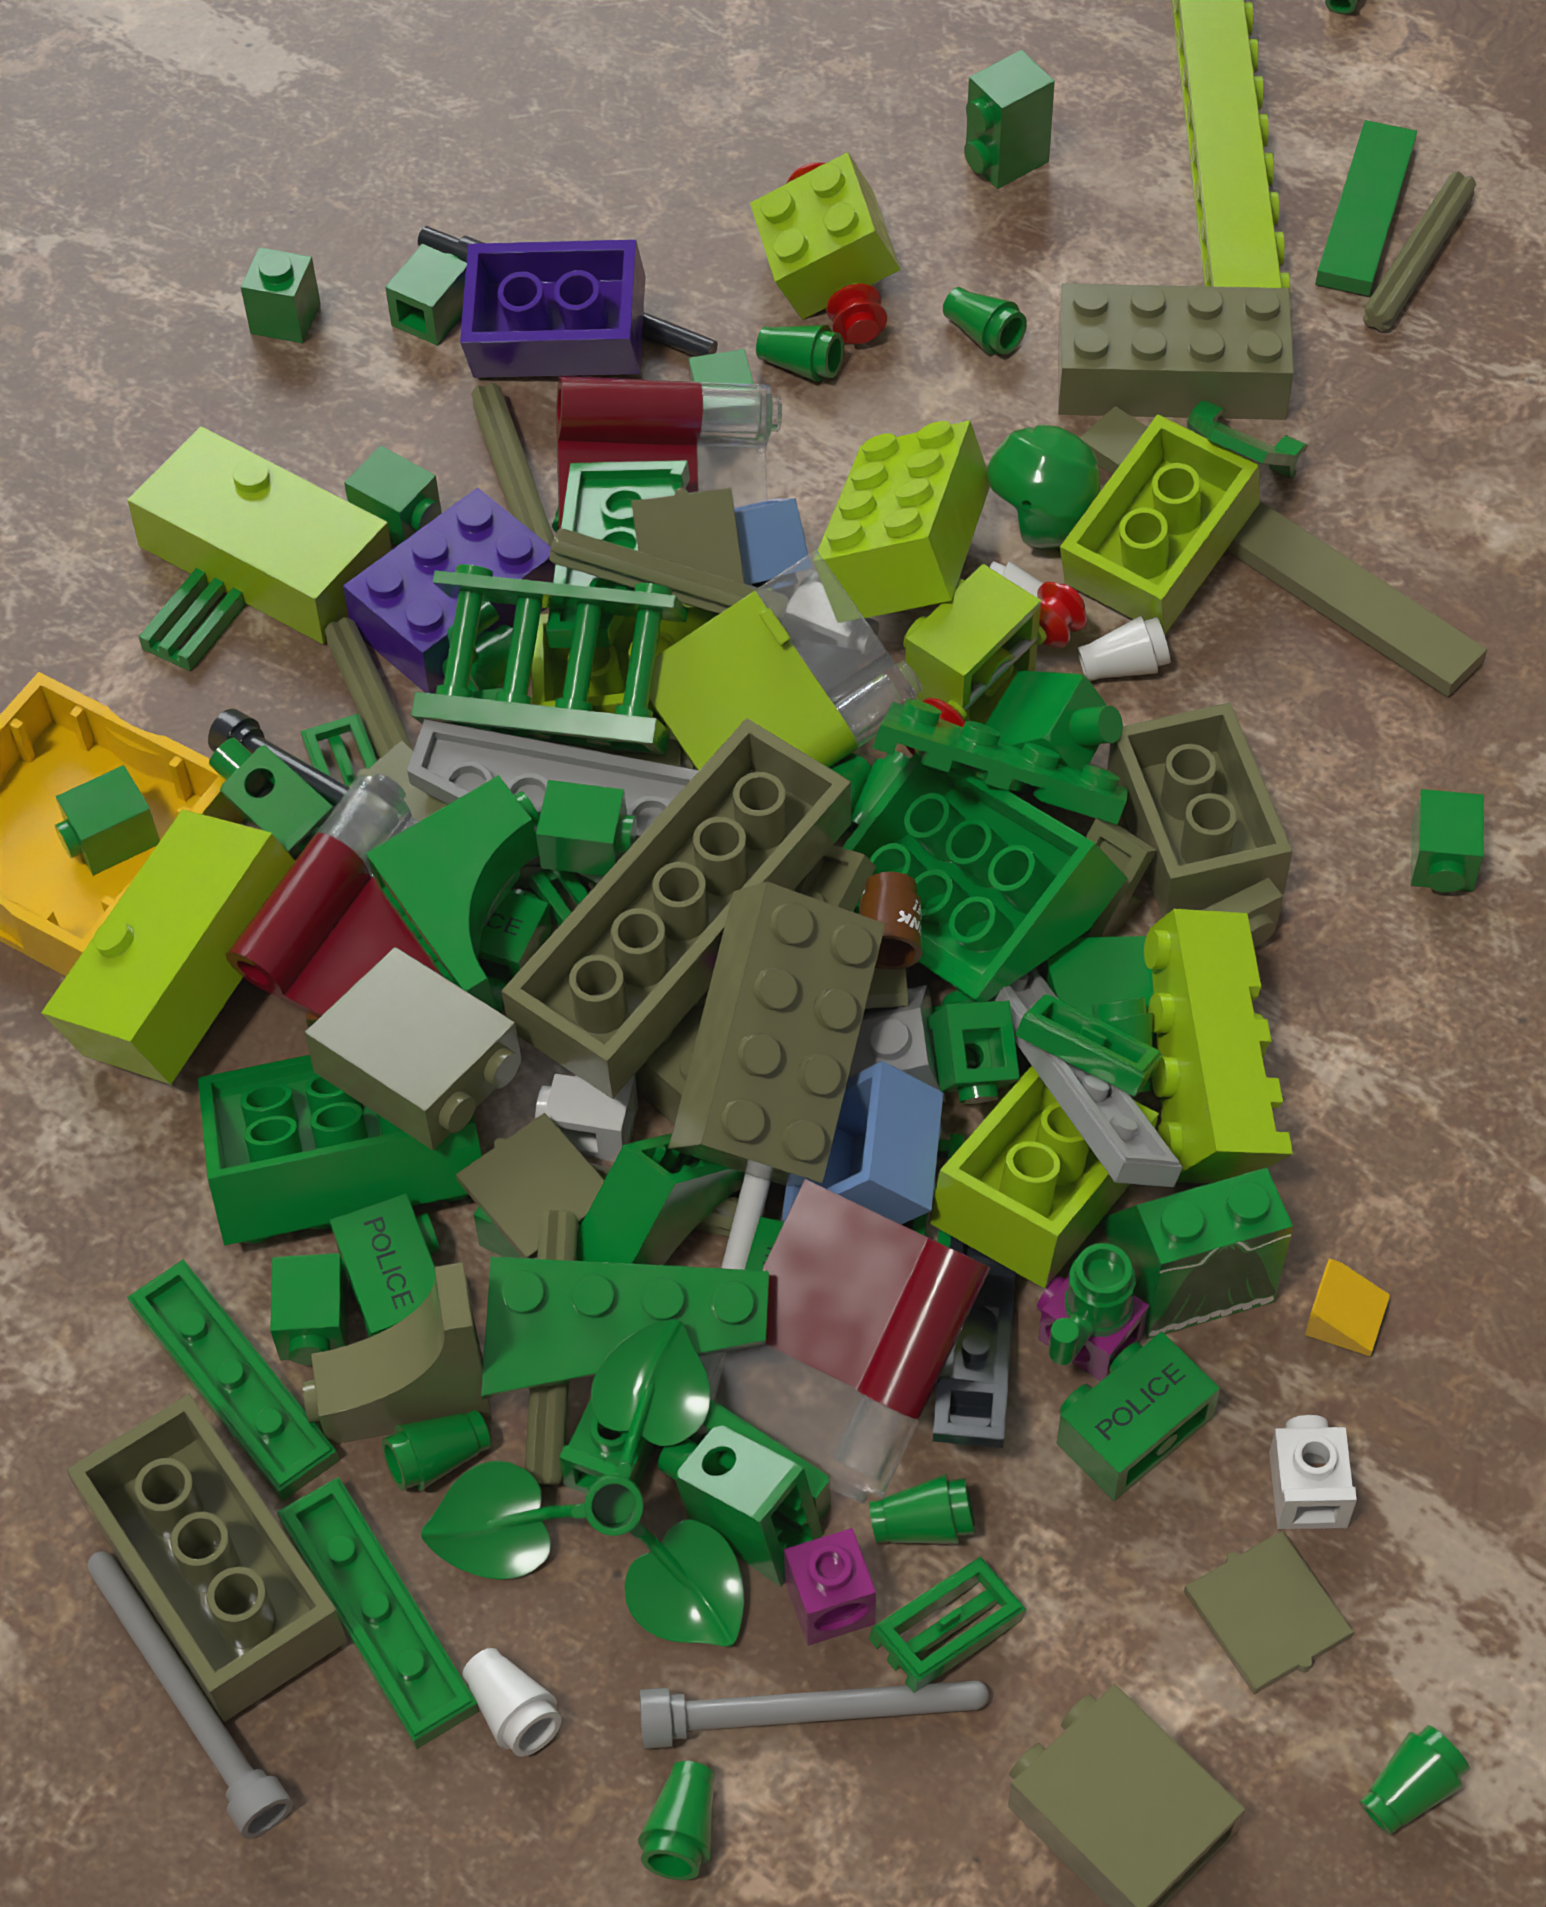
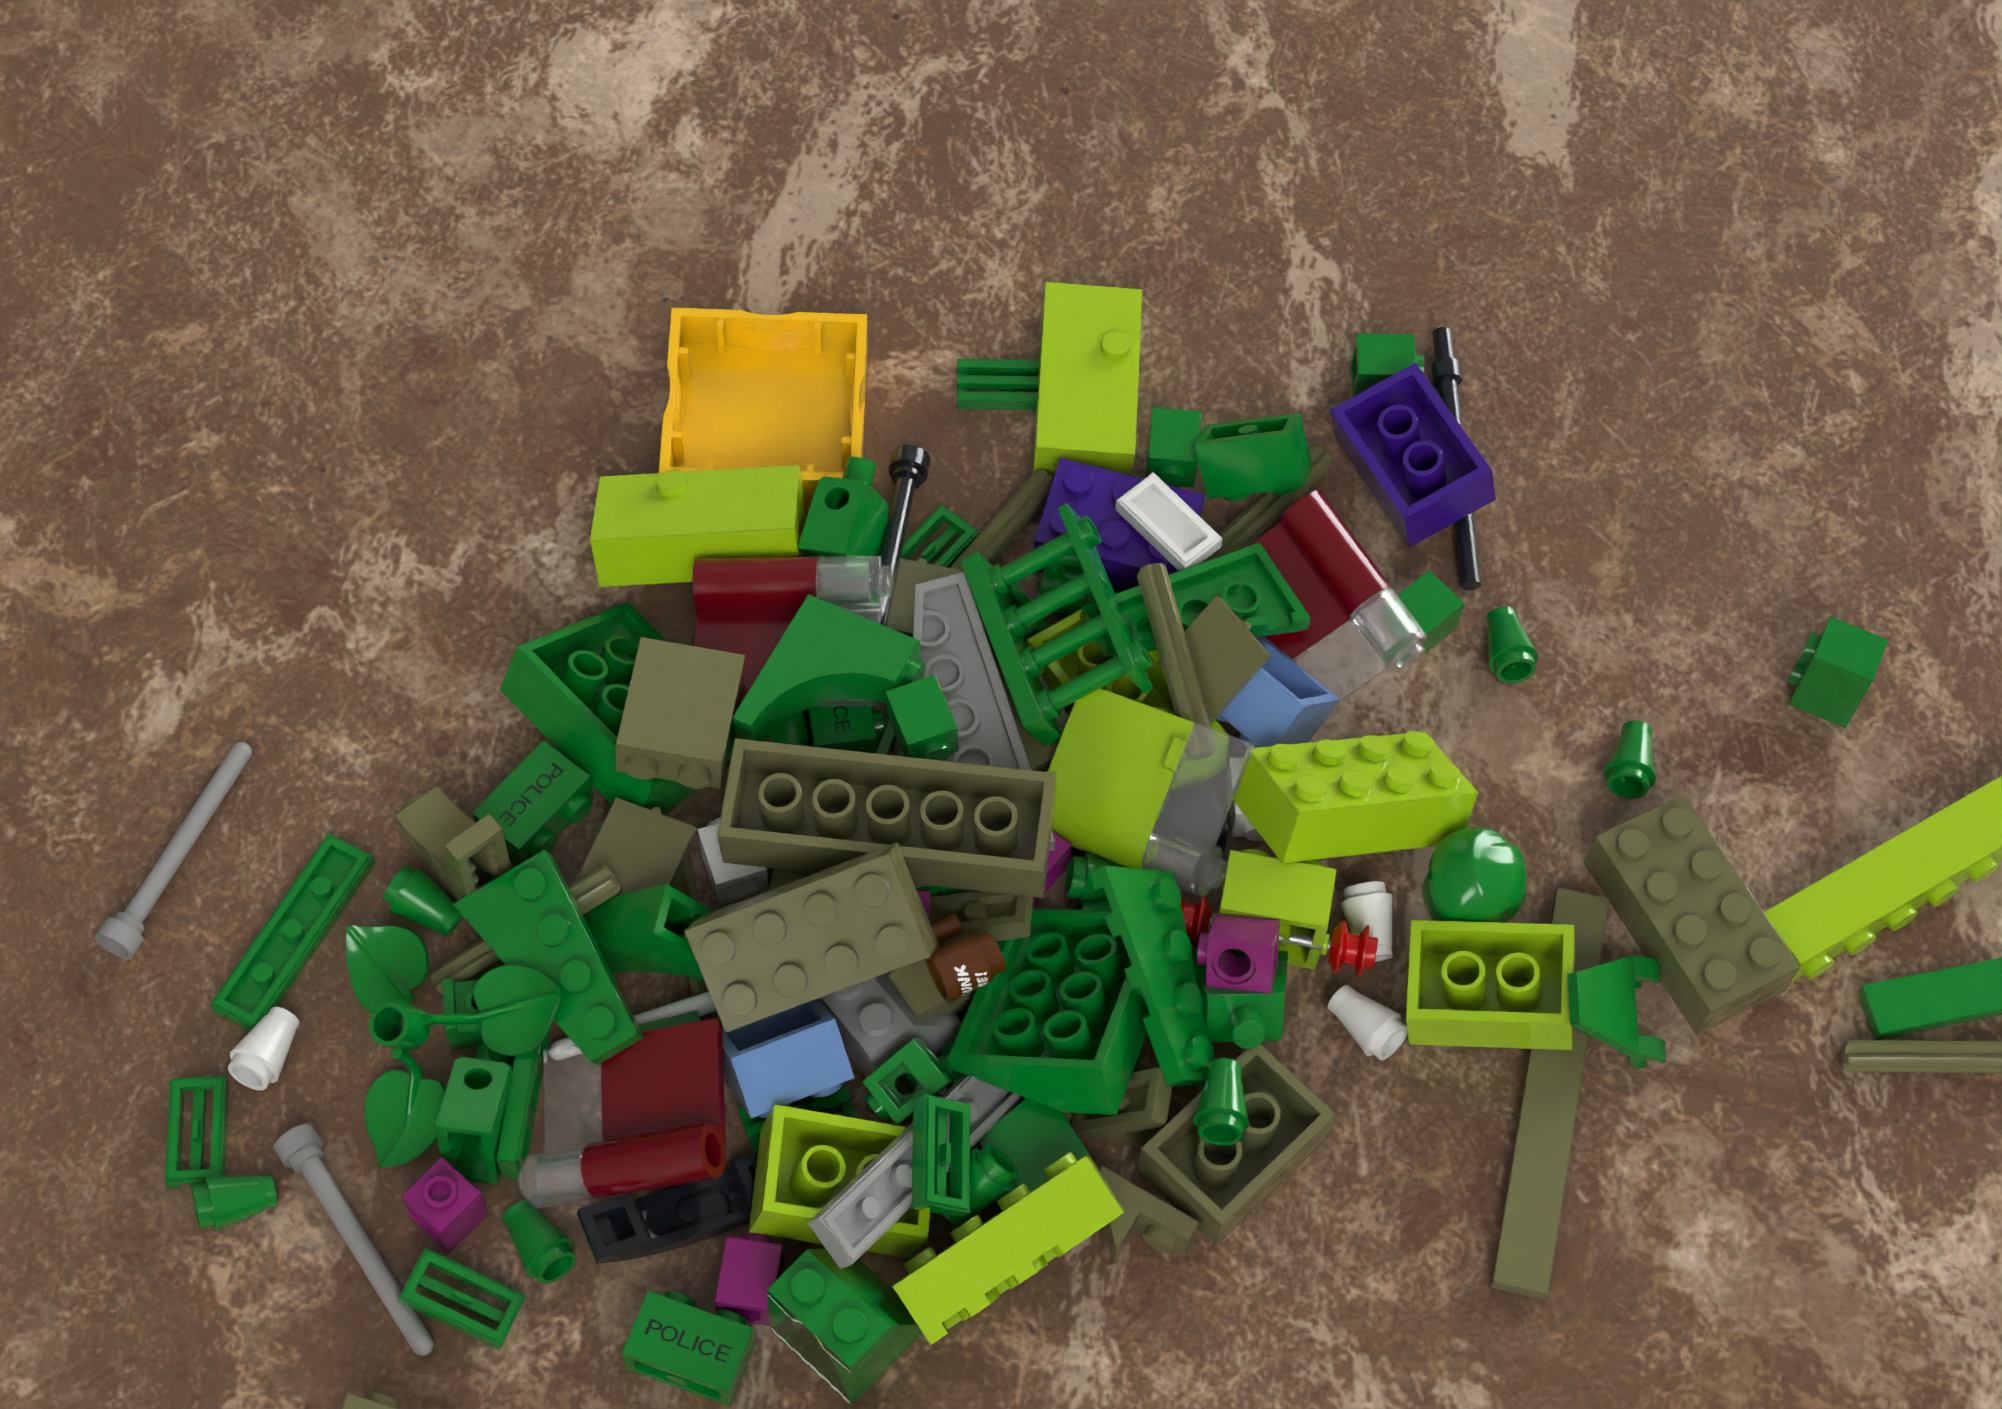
camera: 55 degrees right, 5 degrees up
green brick [54,765,160,876] -> none
olive brick [66,1393,347,1722] -> none
green tile [127,1259,339,1501] -> none
green brick [240,247,321,344] -> none
green brick [270,1253,349,1365] -> none
lime brick [750,152,901,344] -> none
green piece [1049,1243,1136,1366] -> none
green brick [1410,789,1484,892] -> none
none -> green tile [165,1076,229,1189]
none -> white tile [1115,472,1223,571]
none -> green cone [1193,1058,1249,1146]
none -> green brick [1194,413,1313,501]
none -> magenta brick [1197,913,1280,993]

